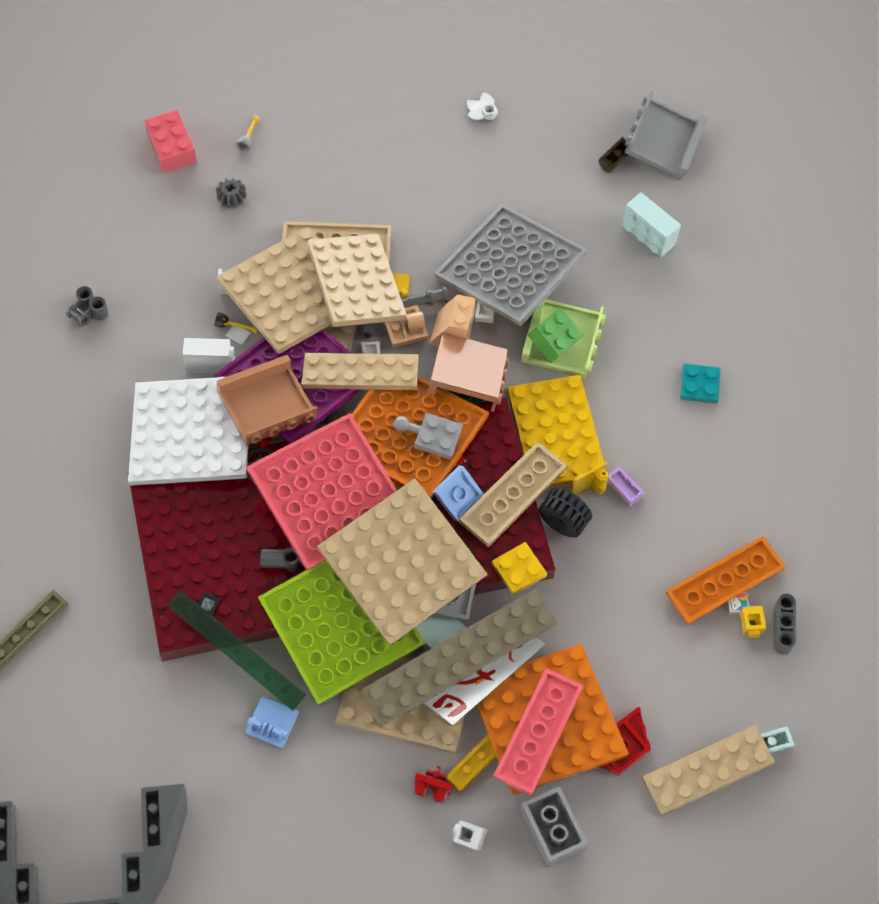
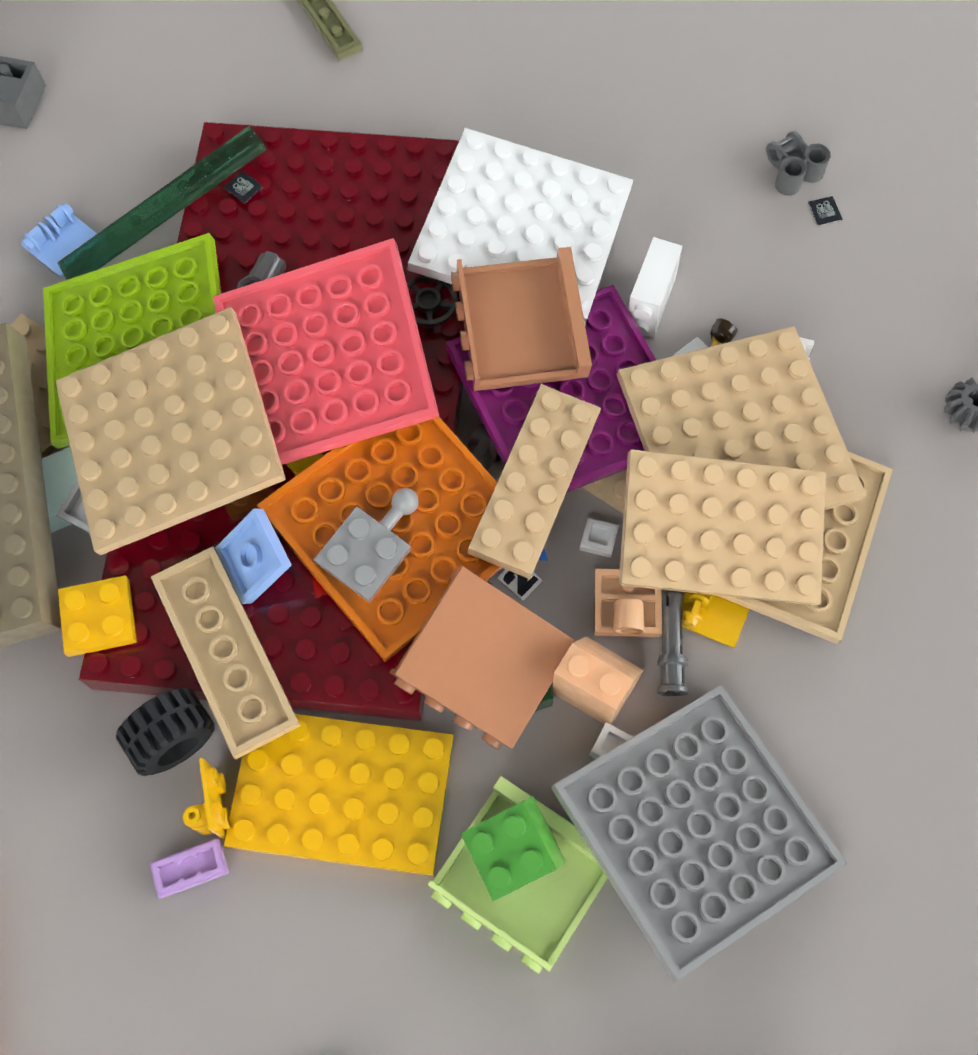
camera: 115 degrees right, 5 degrees up
none -> black sticker [808,196,843,225]

